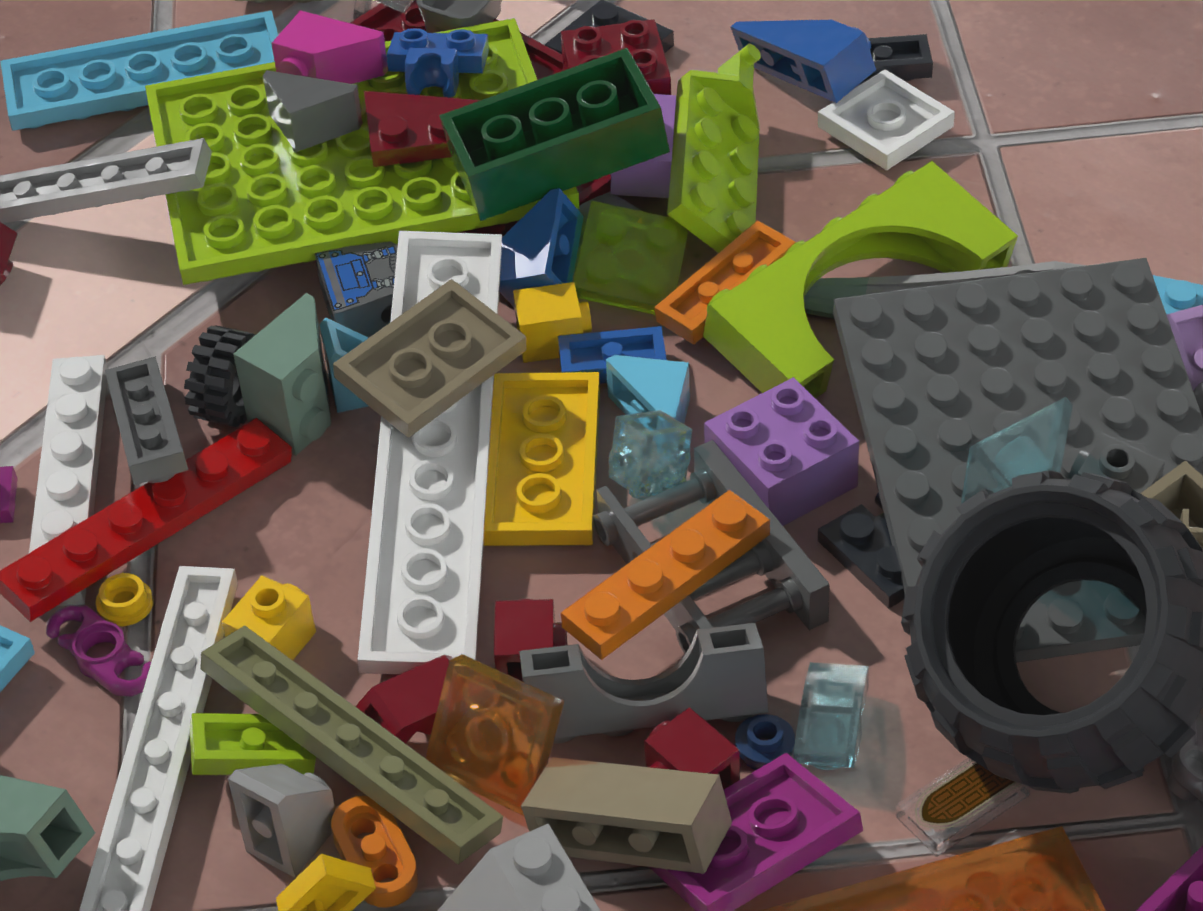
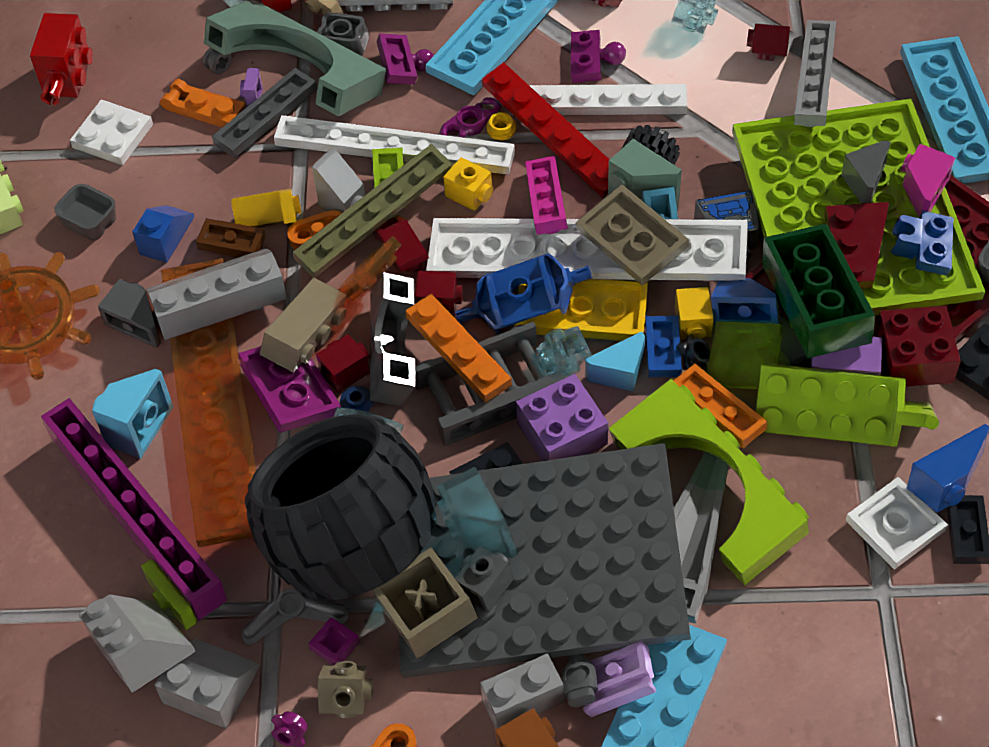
camera: 95 degrees right, 10 degrees up
dark grey plate [105,356,188,485] -> none
none -> blue plate [455,253,593,335]
none -> dark pink plate [525,156,568,235]
none -> black plate [676,334,711,373]

